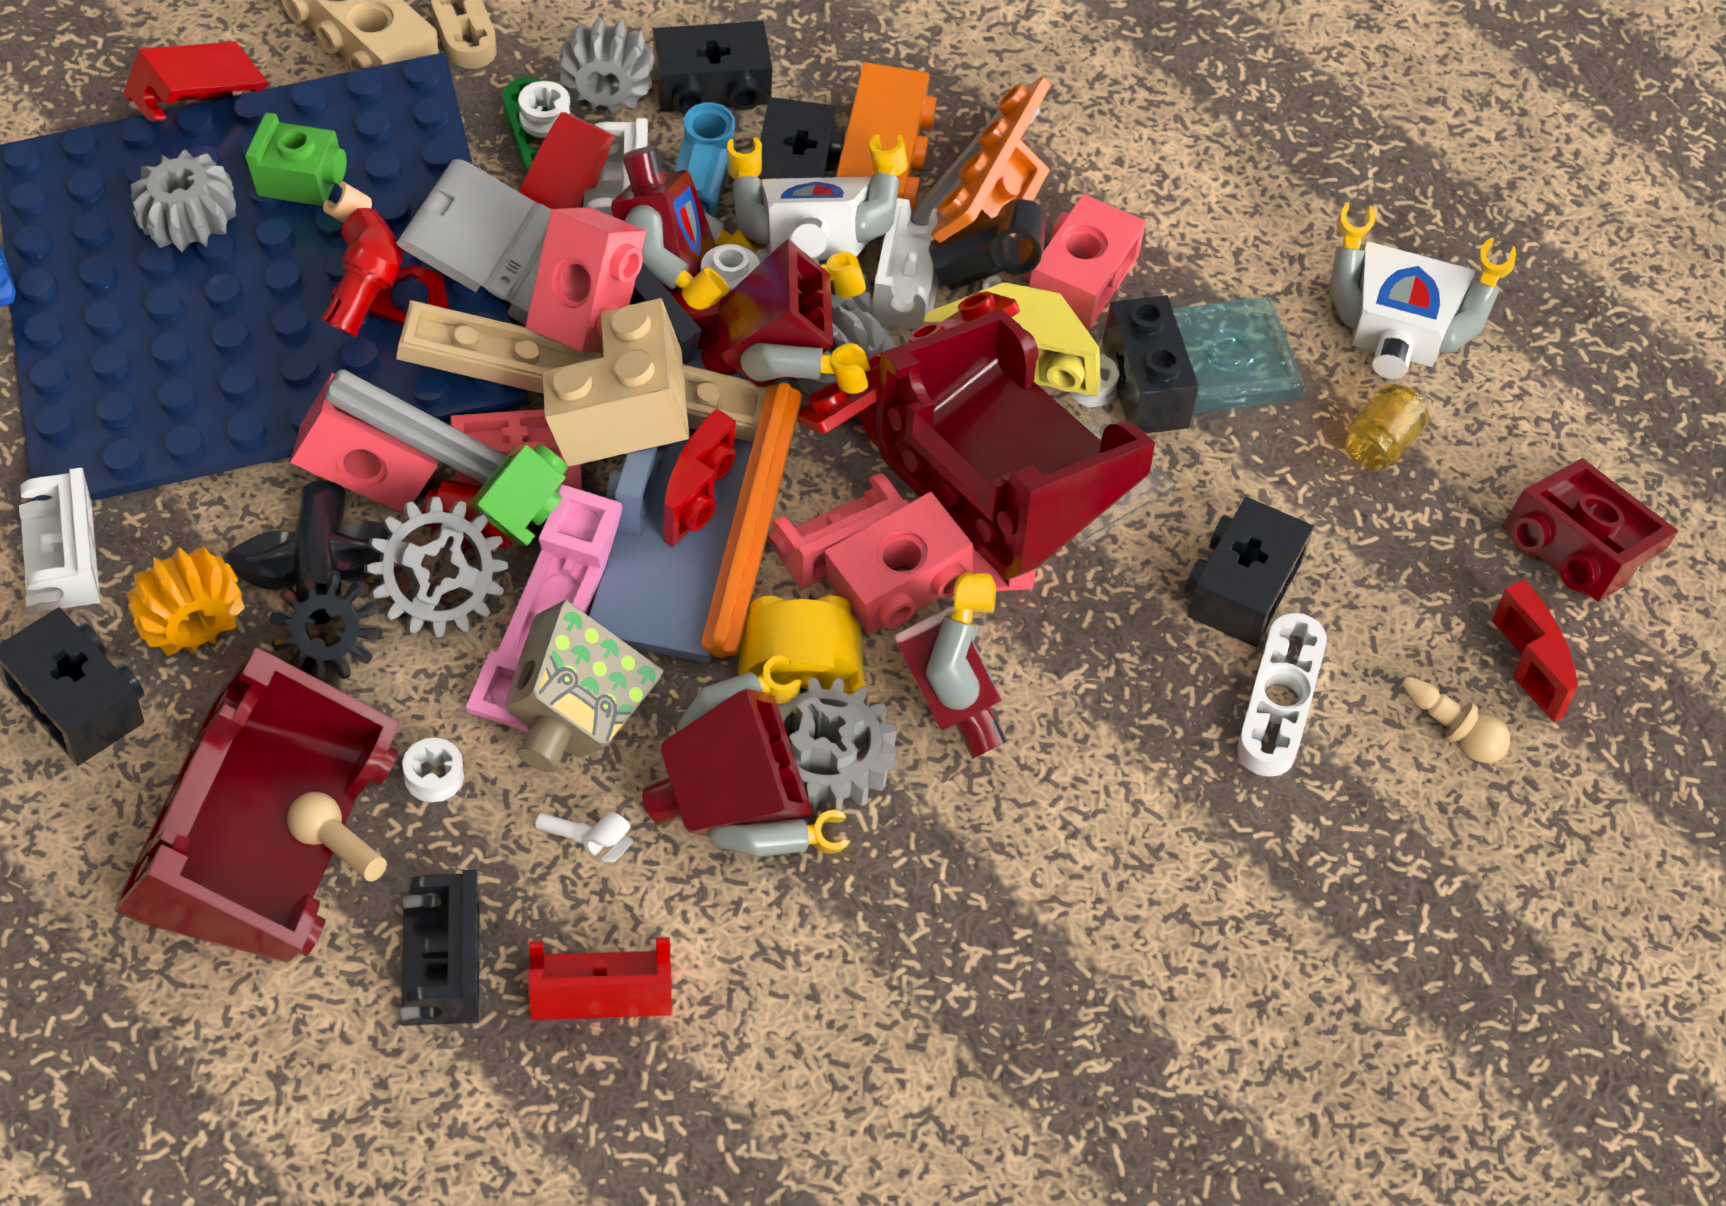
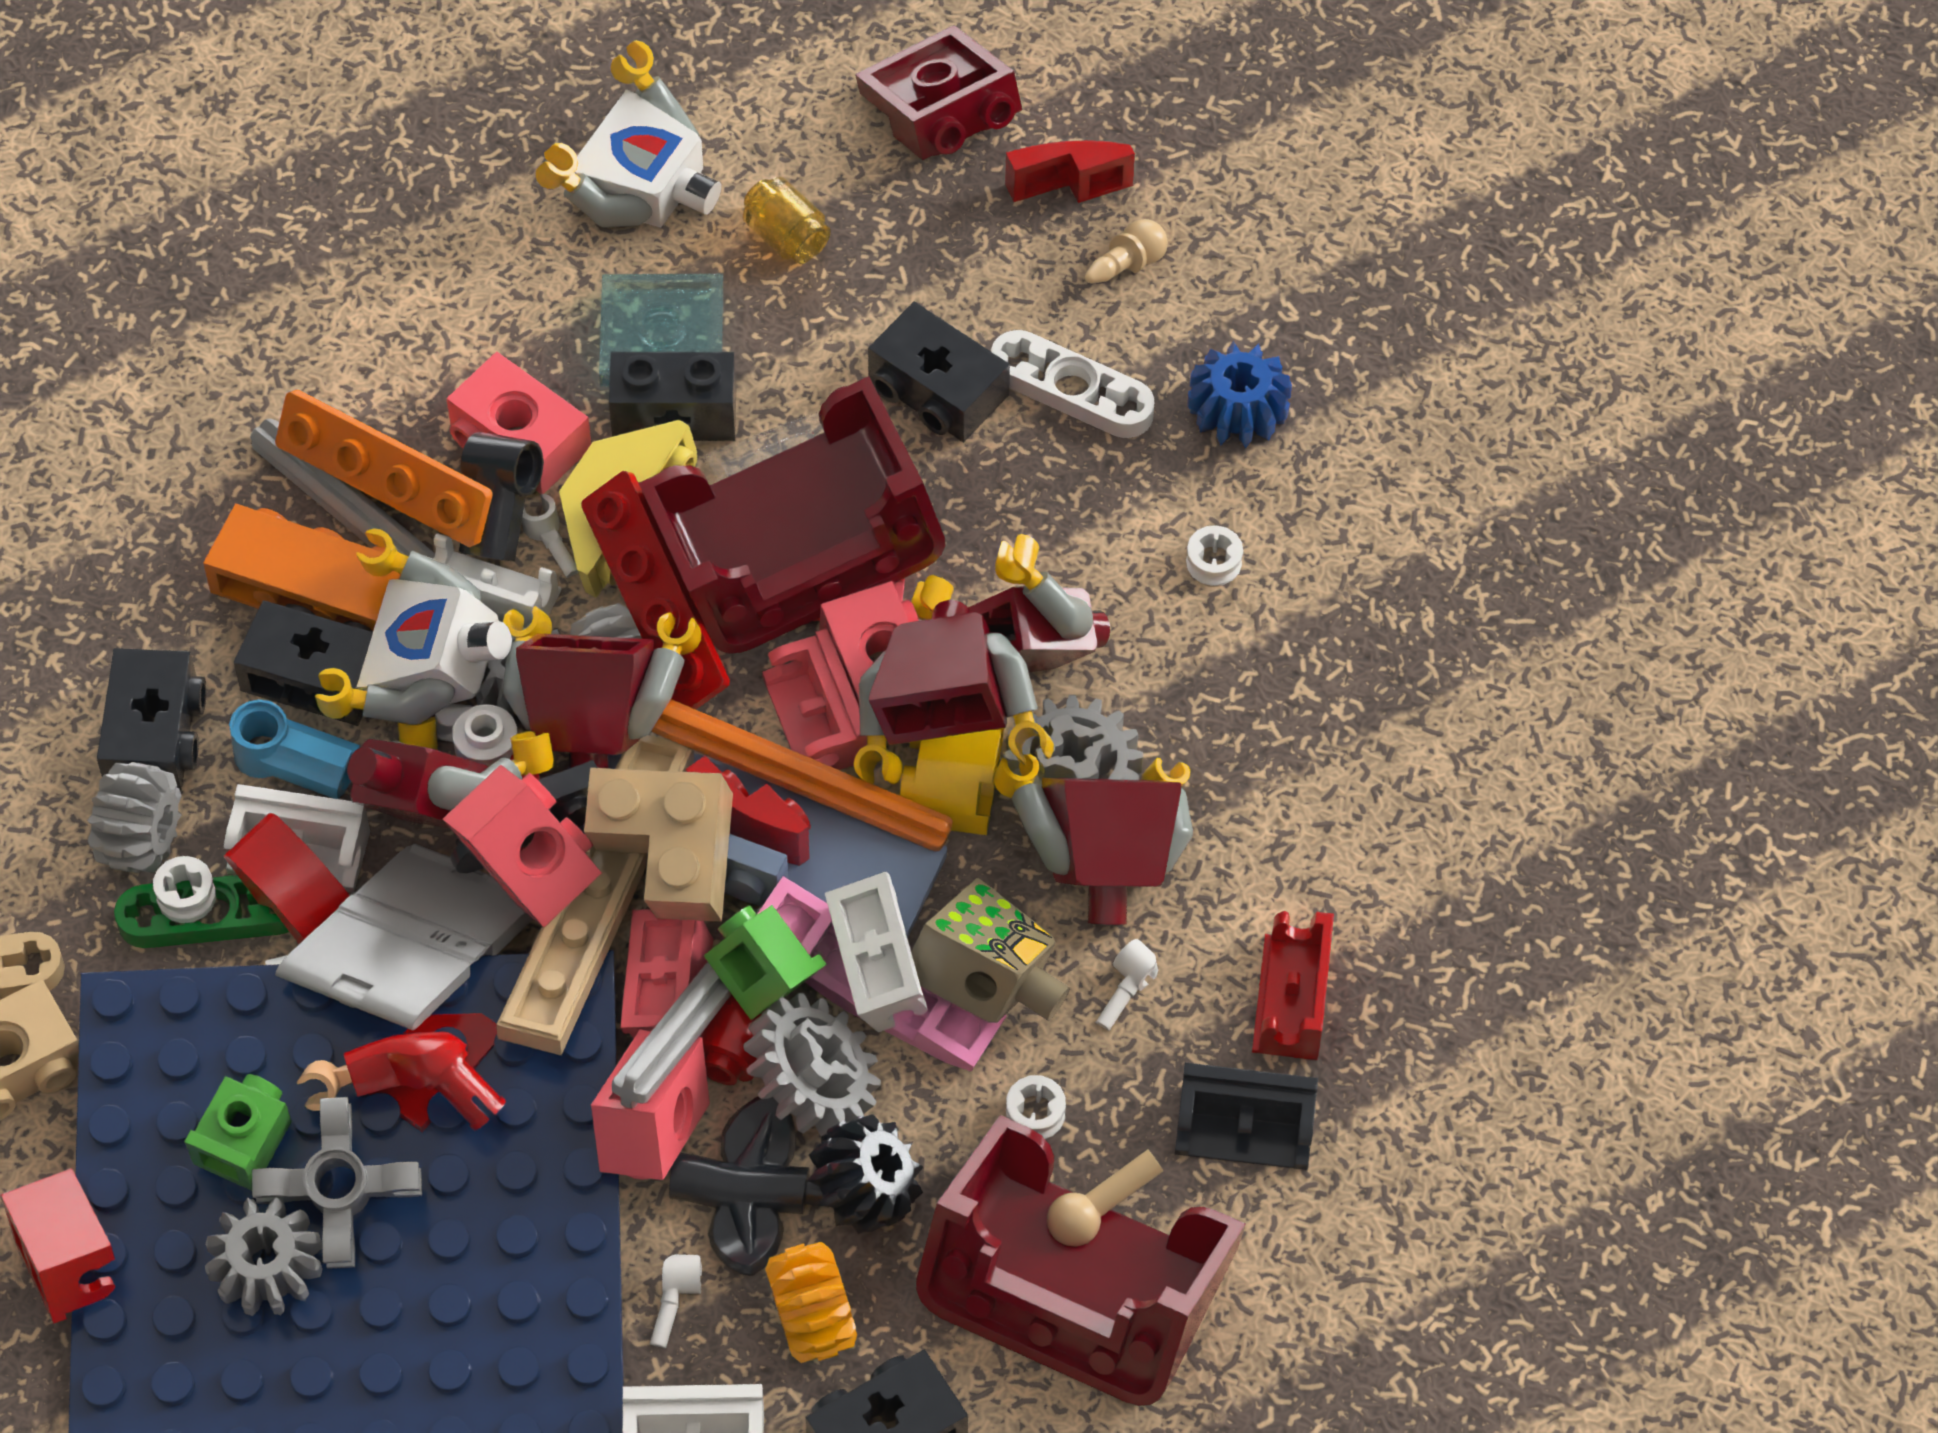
camera: 75 degrees left, 5 degrees up
none -> light grey pin [252,1097,422,1269]
none -> white hand [650,1254,702,1348]
none -> white hinge [825,872,928,1032]
none -> dark red torso [853,600,1054,784]
none -> white bush [1186,525,1243,586]
none -> blue gear [1187,341,1292,448]

